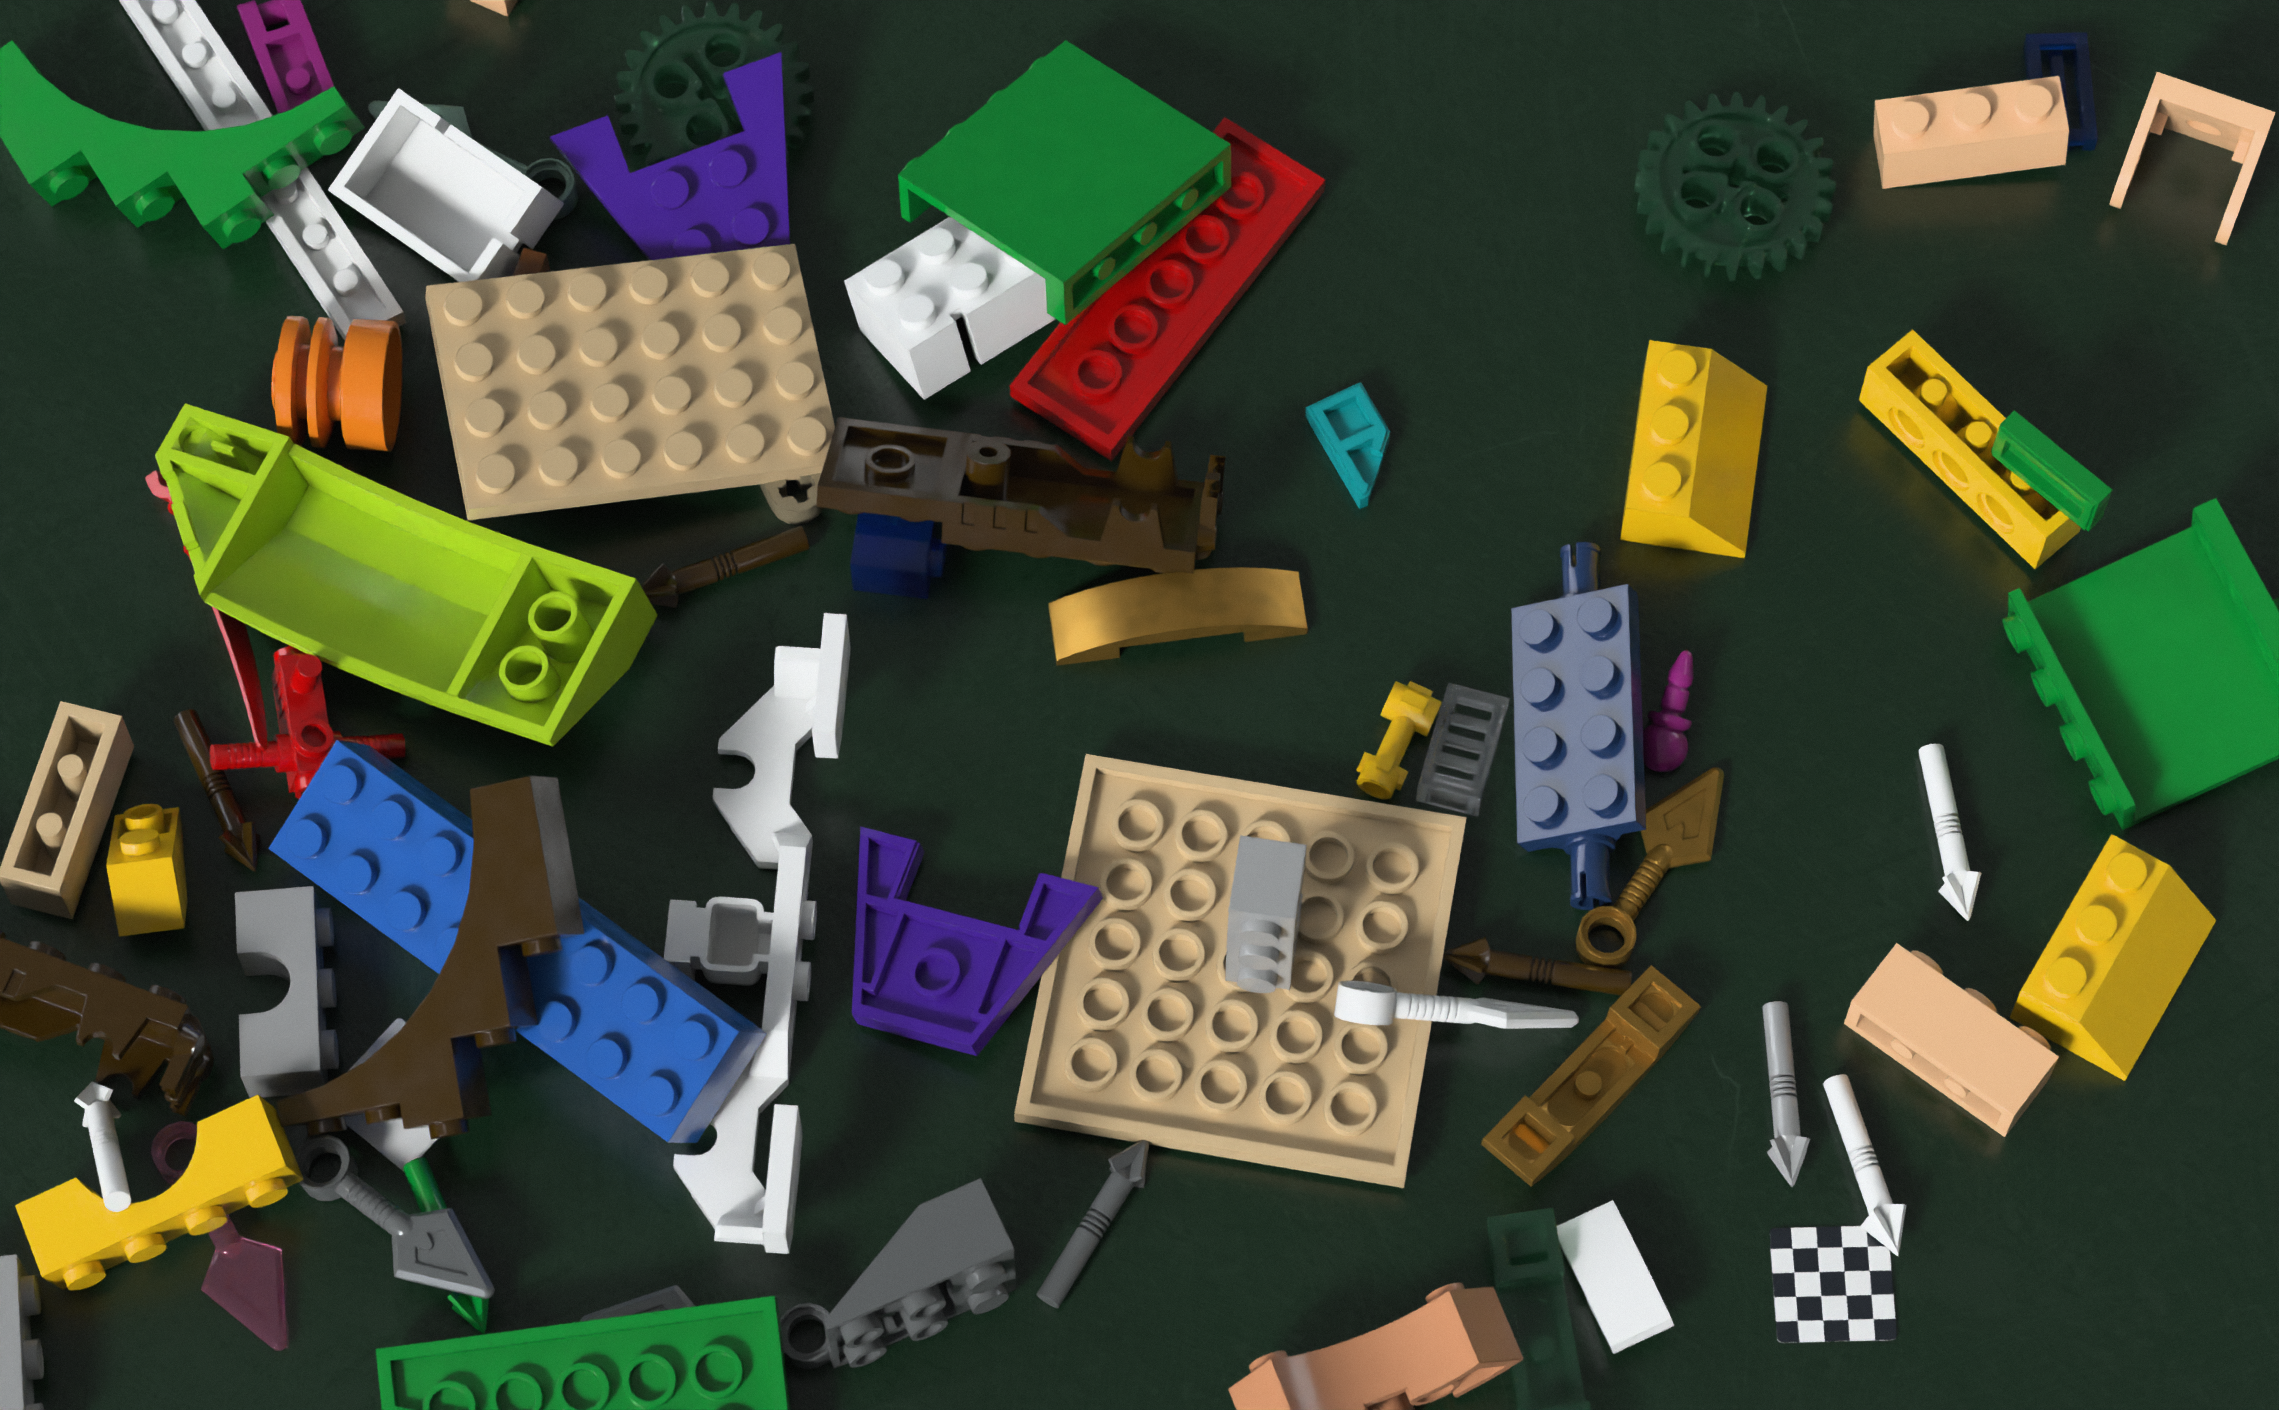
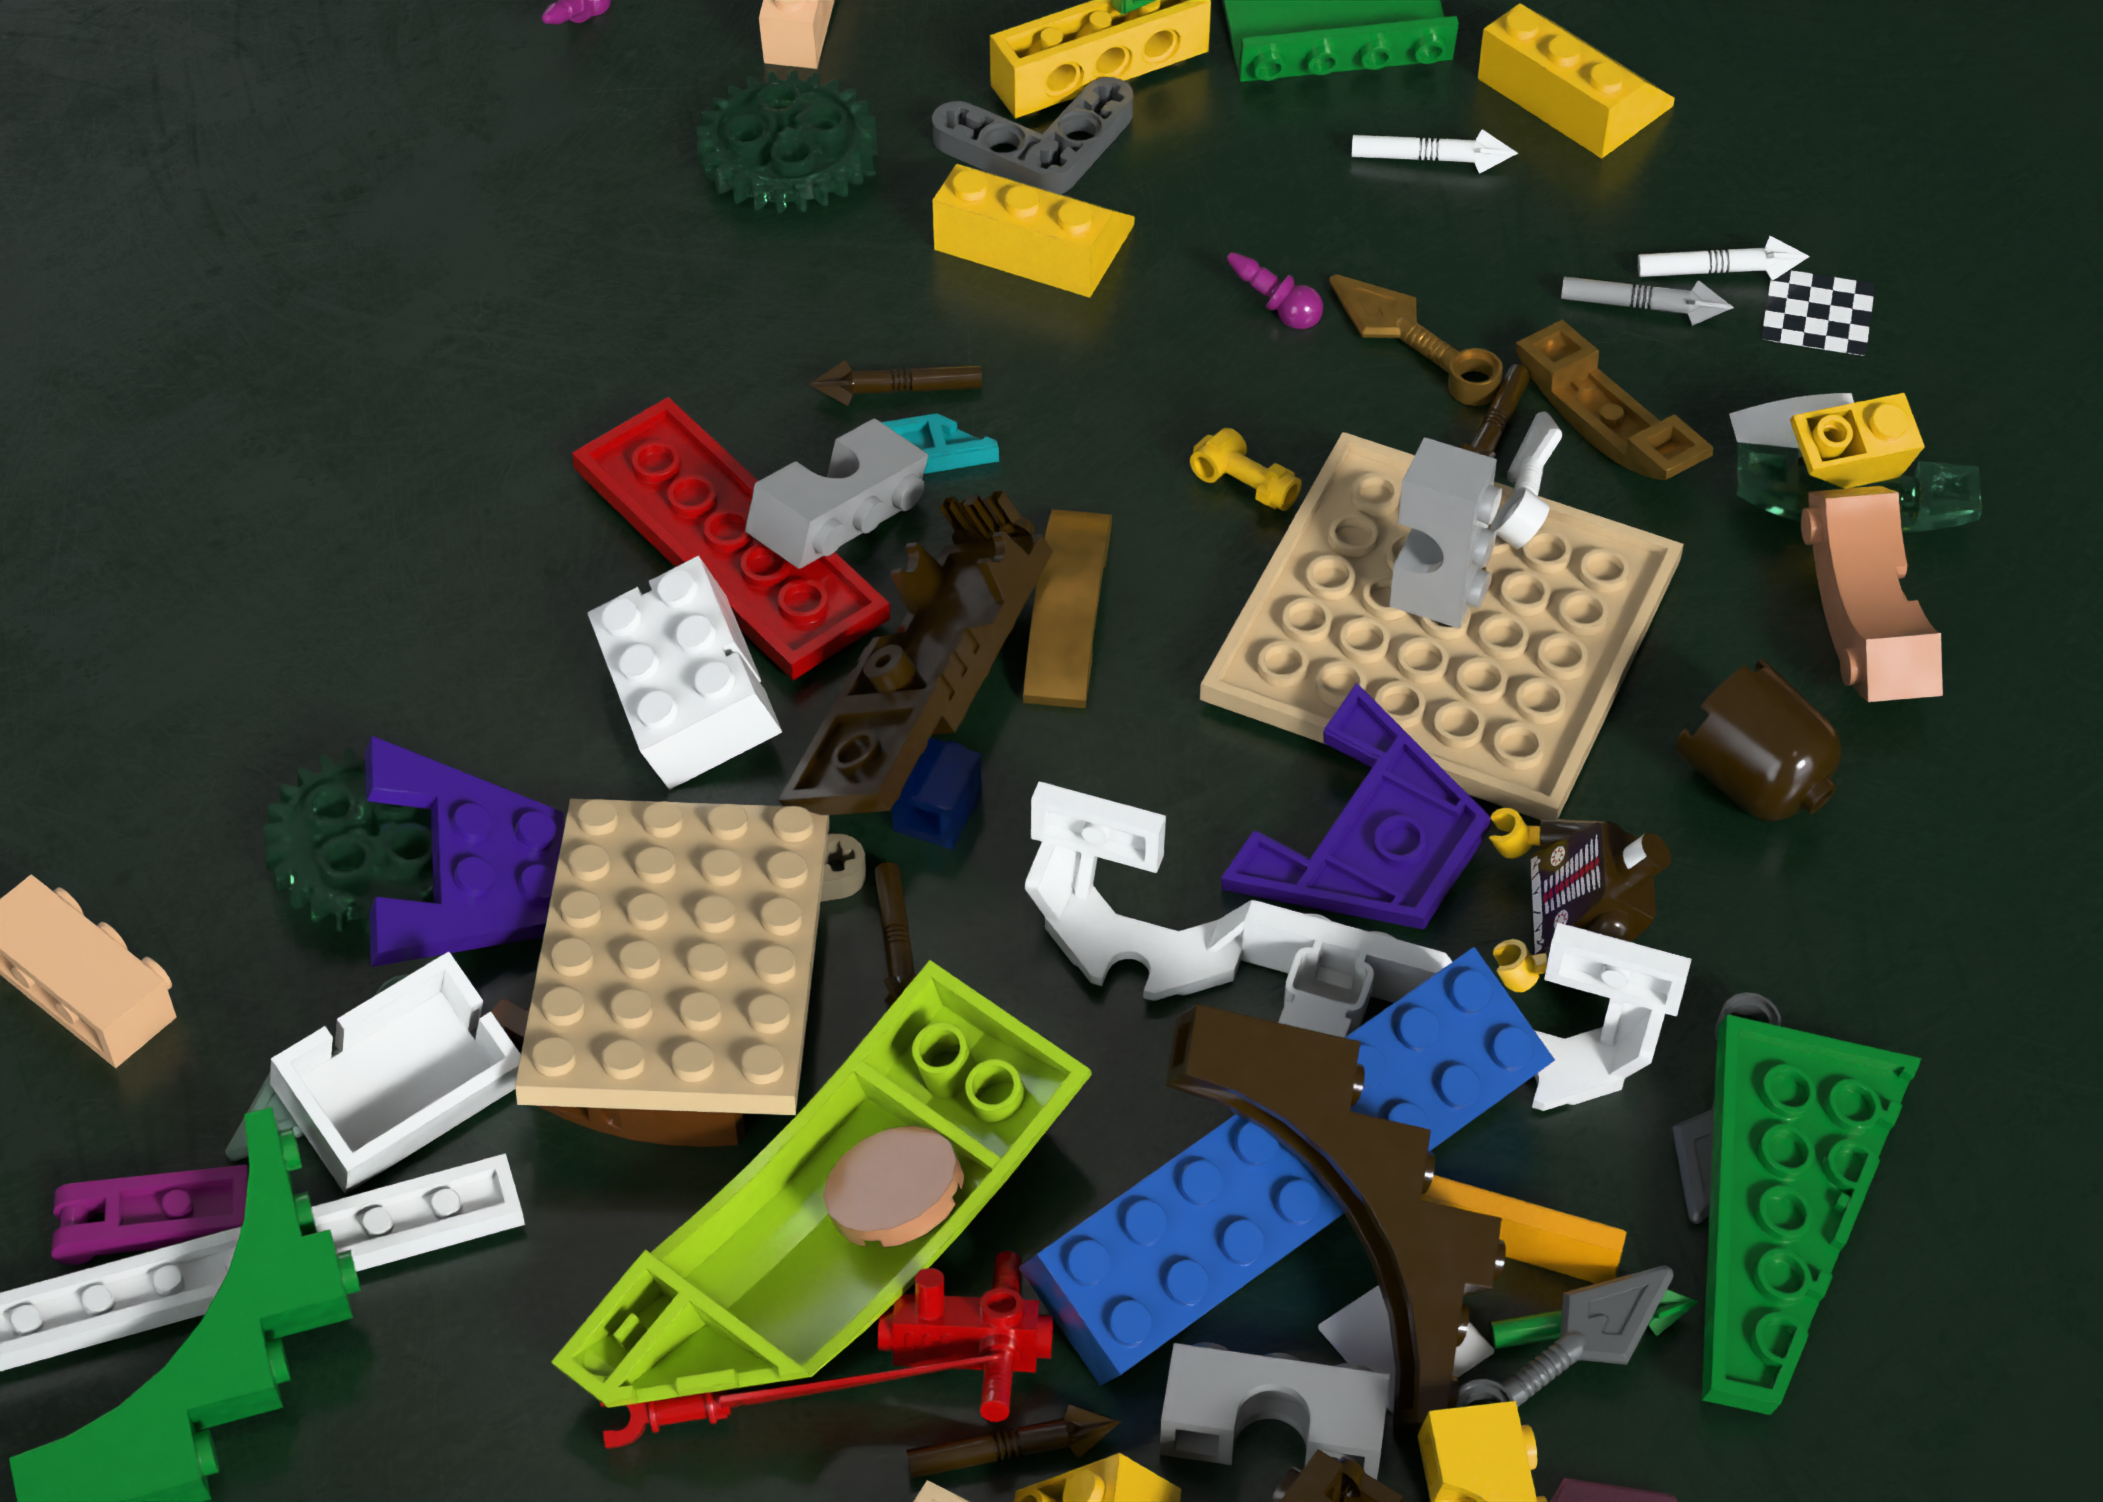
camera: 75 degrees left, 15 degrees down
orange wheel [271,316,403,452] -> none
dark grey slope [824,1178,1016,1369] -> none
green panel [898,40,1231,325] -> none
dark grey piece [1036,1140,1149,1308] -> none
clear slope [1416,683,1510,817] -> none
plate [1511,542,1646,910] -> none
light nougat brick [1844,943,2059,1137] -> none
none -> light grey arch [745,418,928,569]
none -> dark brown piece [807,359,982,406]
none -> nougat tile [823,1126,964,1247]
none -> dark grey beam [932,77,1133,194]
none -> light orange tile [1421,1175,1627,1284]
none -> torso [1489,808,1672,992]
none -> dark brown cylinder [1675,658,1842,822]
none -> yellow slope [1789,393,1925,489]

